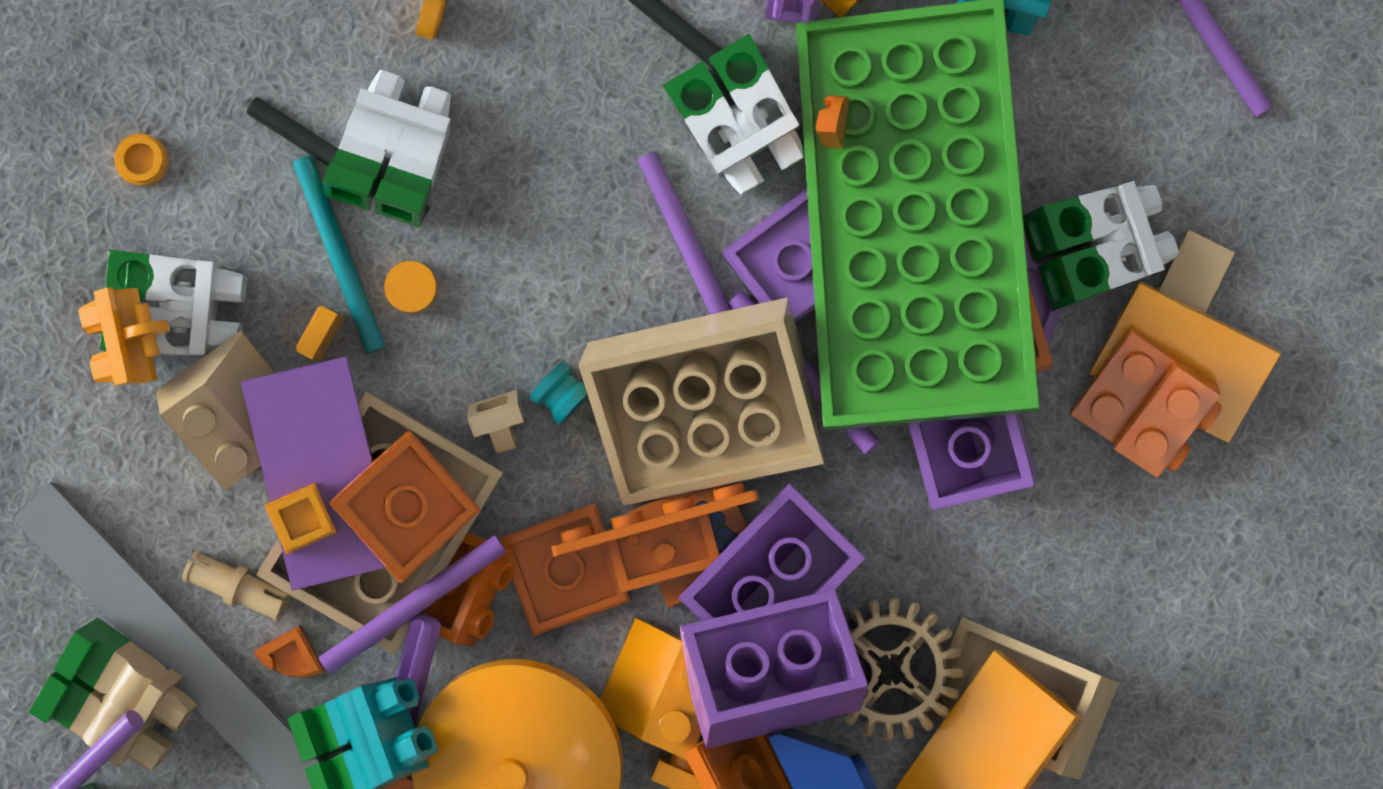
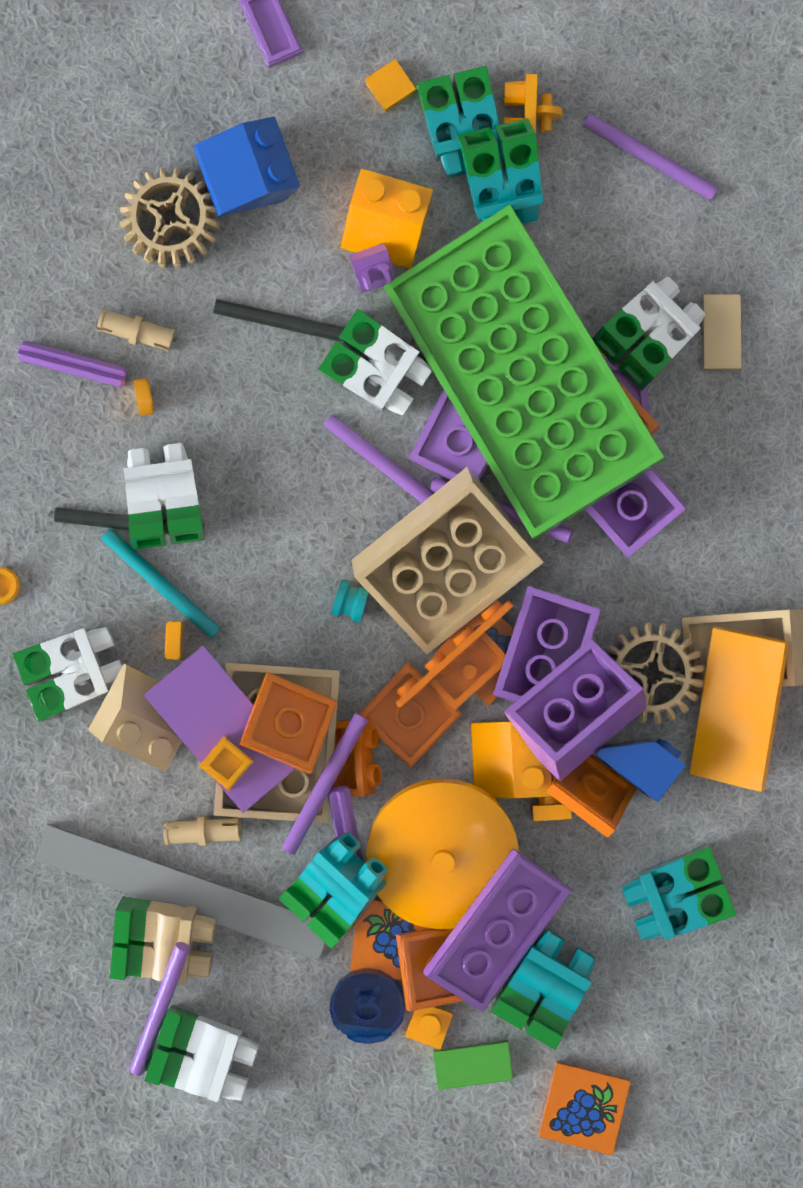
camera: 25 degrees left, 0 degrees up
light orange hips [78,288,170,386] -> none
orange tile [253,625,326,678] -> none
light orange tile [384,261,438,314] -> none
tan tile [467,390,524,454] -> none
orange tile [816,95,849,149] -> none
orange plate [1070,327,1222,478] -> none
light orange tile [1089,280,1281,443] -> none

